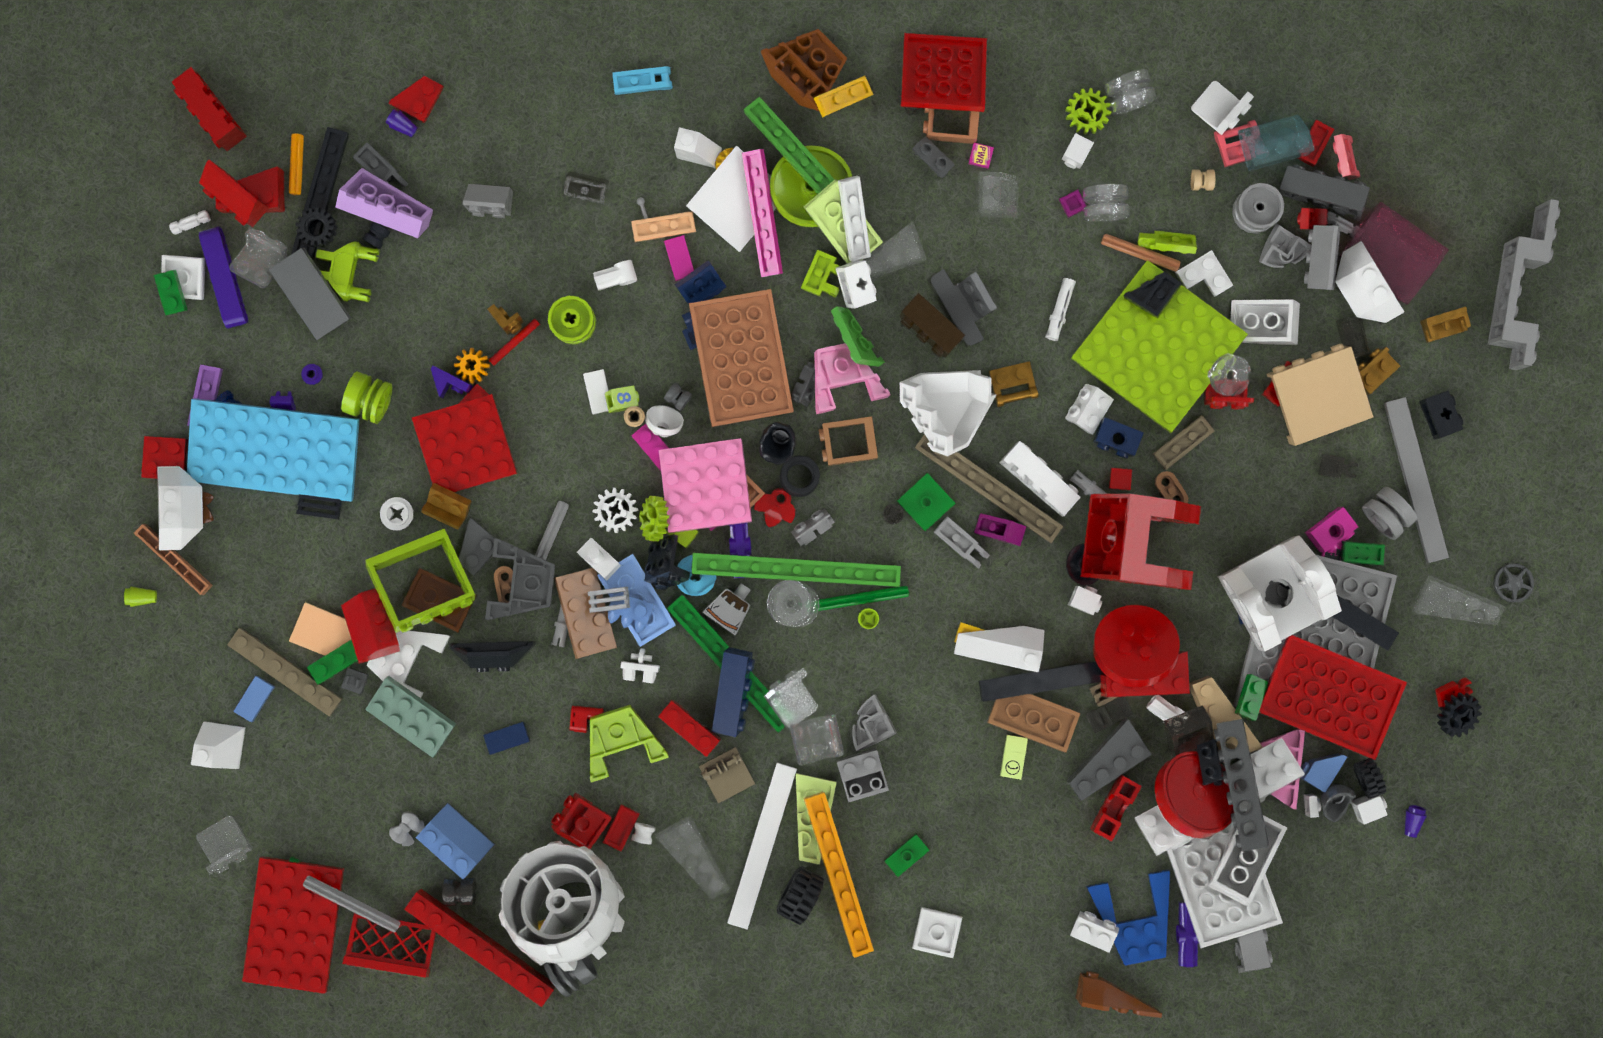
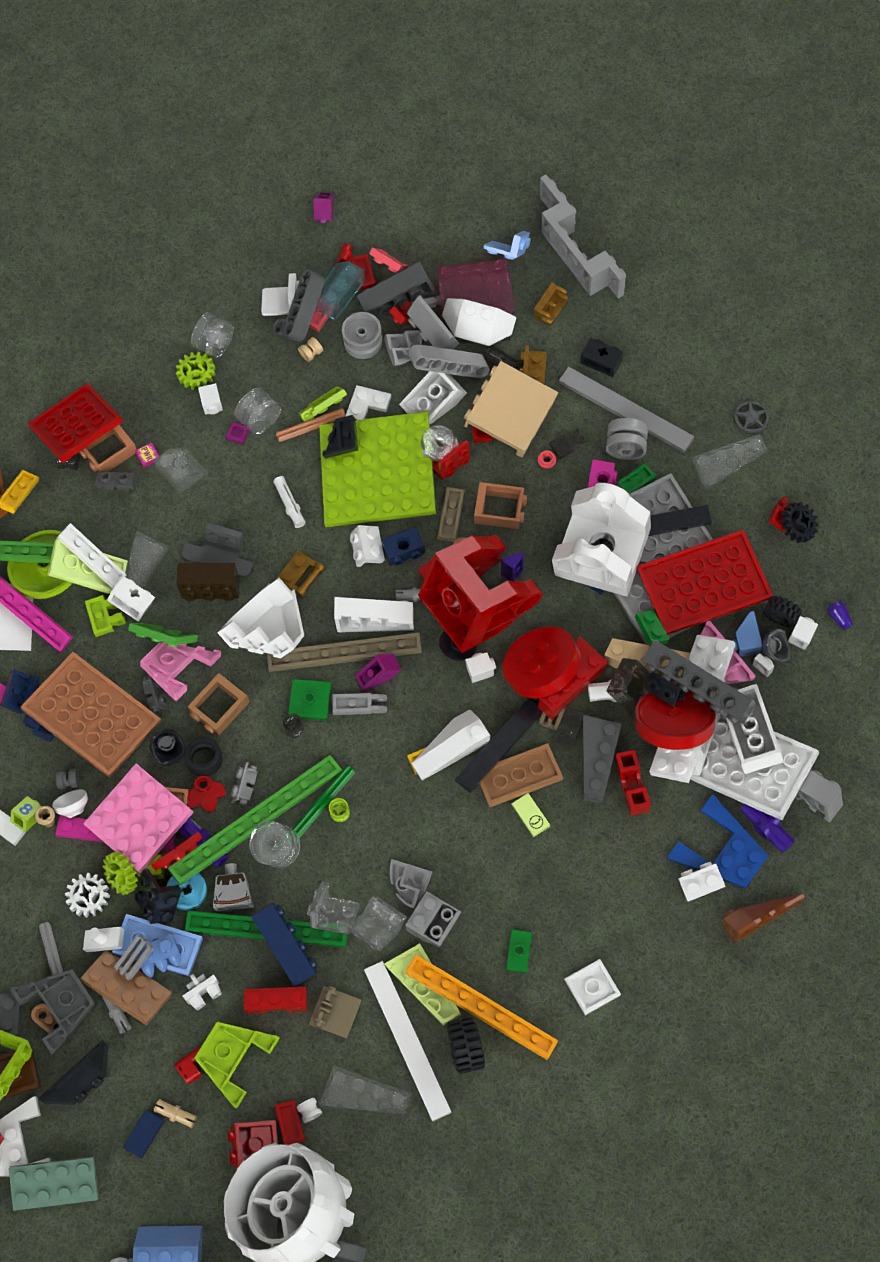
camera: 35 degrees left, 20 degrees down
none -> red plate [151,832,202,871]
none -> tan pin [154,1099,197,1129]
none -> dark grey beam [272,269,325,342]
none -> magenta slope [314,192,335,223]
none -> red piece [333,244,353,271]
none -> light grey beam [408,345,490,378]
none -> nougat window [474,482,527,529]
none -> light blue bracket [483,231,531,259]
none -> dark purple slope [501,552,524,581]
none -> coral plate [538,450,556,469]

